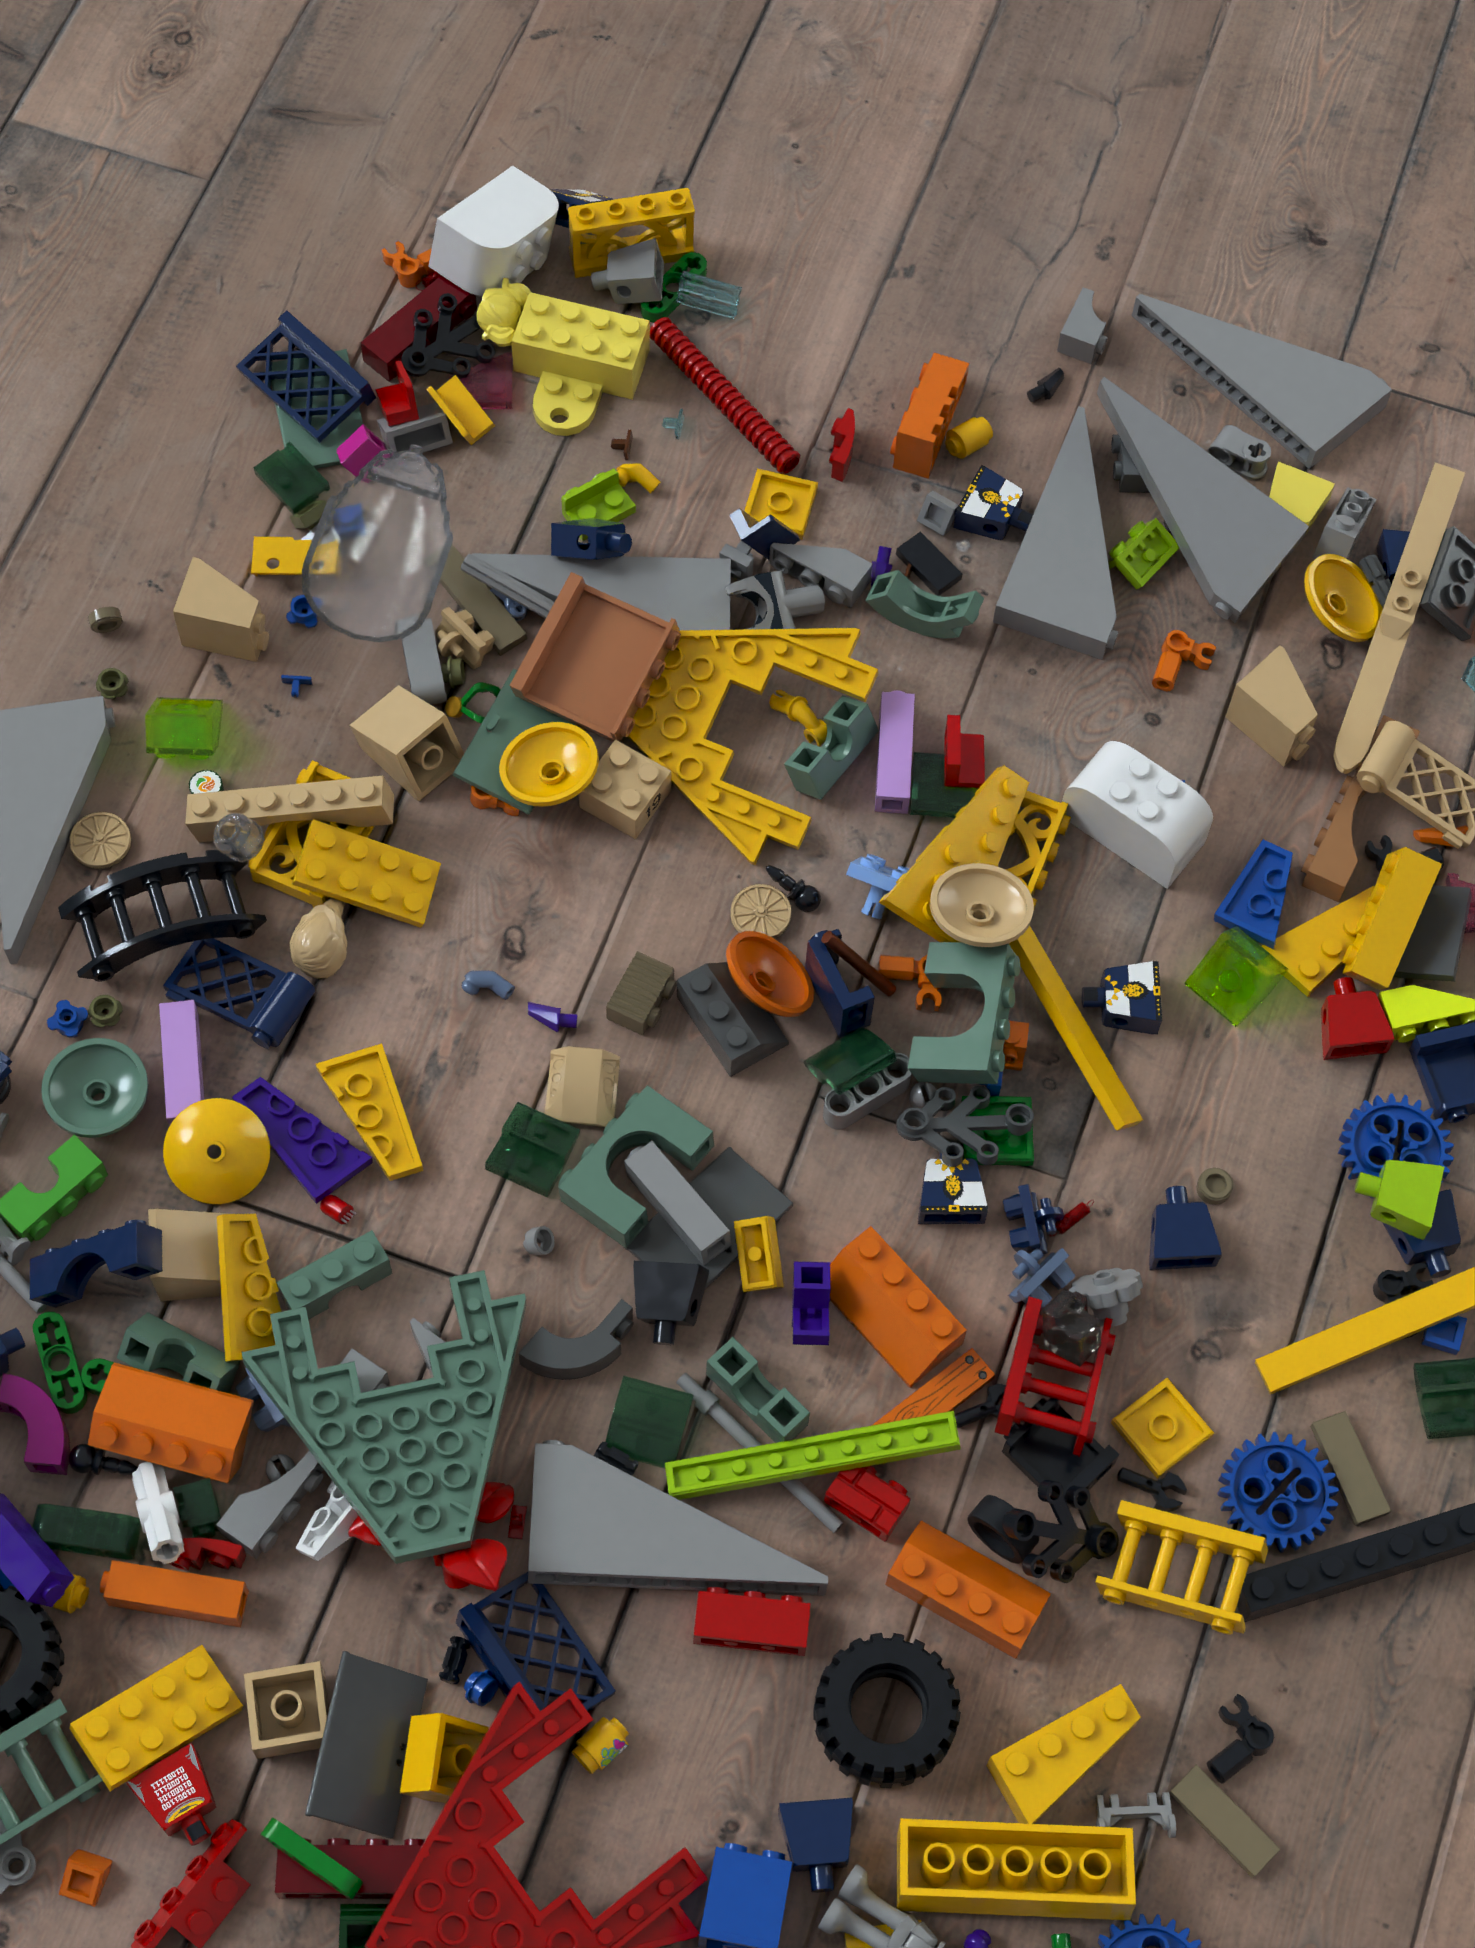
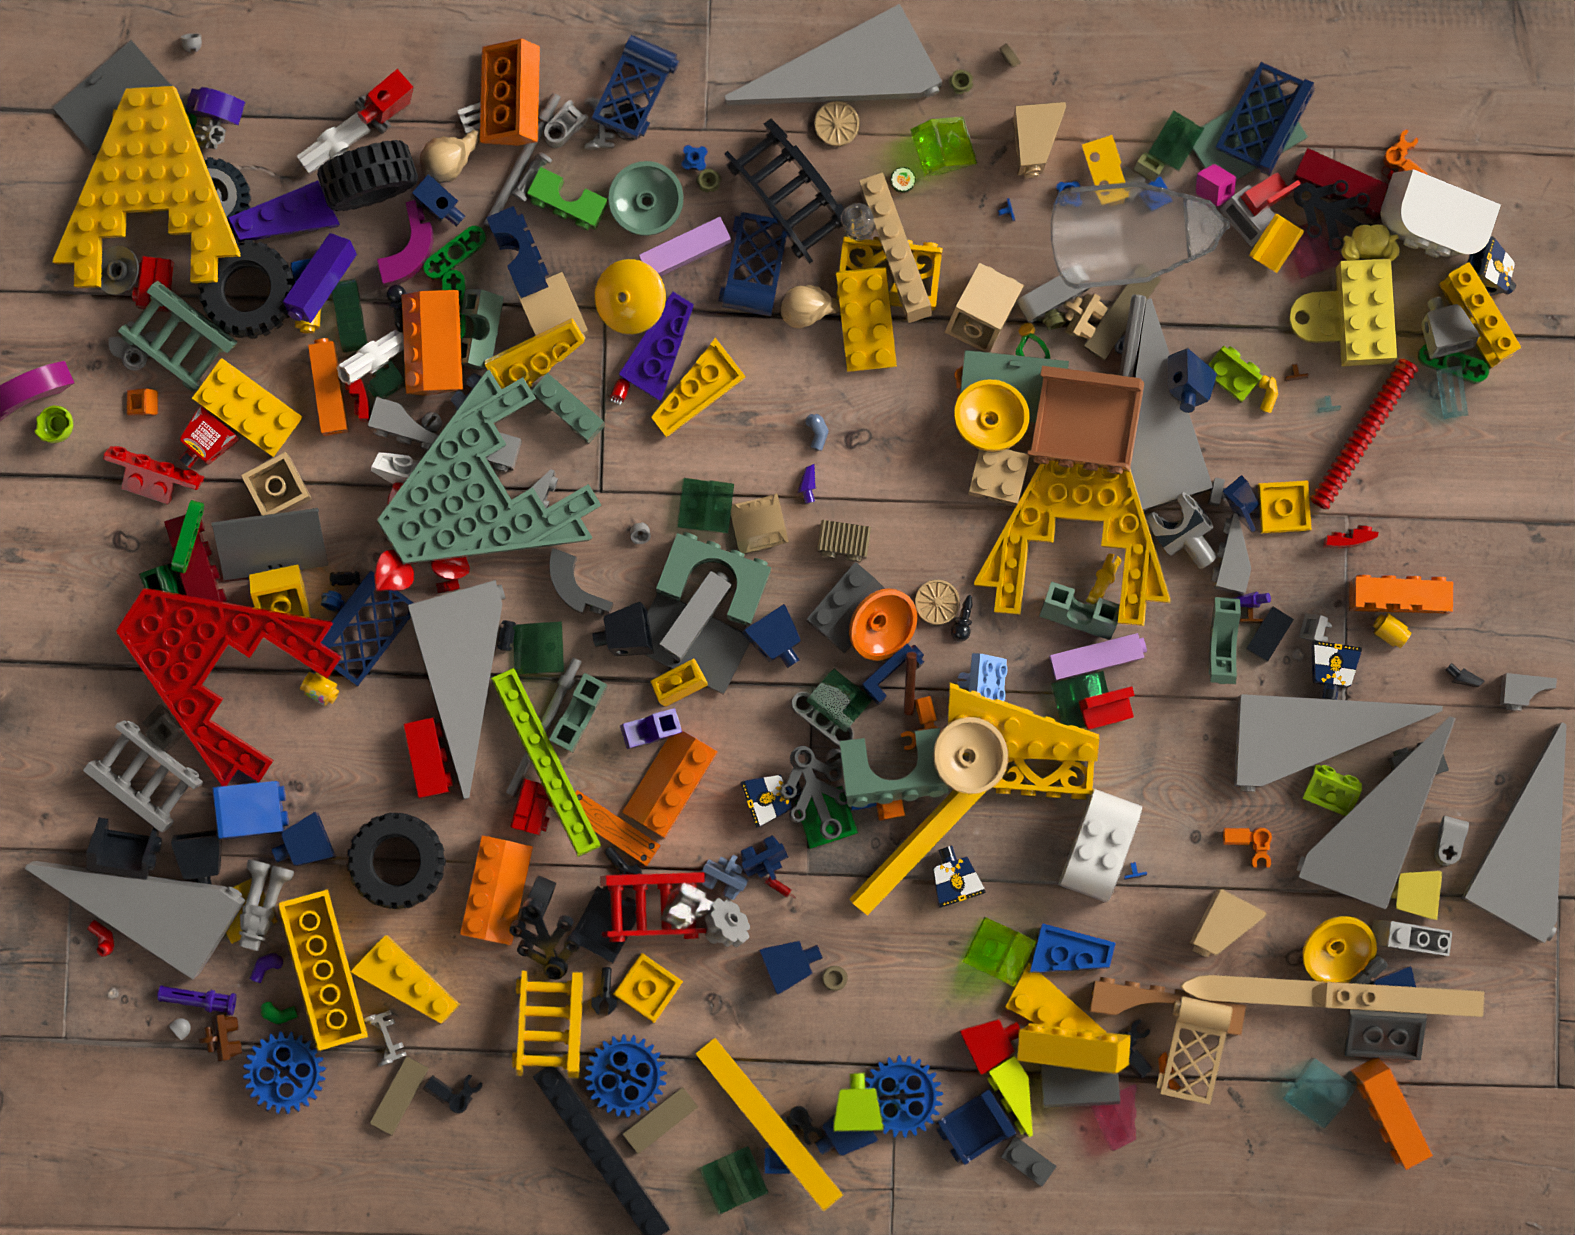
camera: 75 degrees right, 20 degrees up
none -> dark blue torso [742,604,801,668]

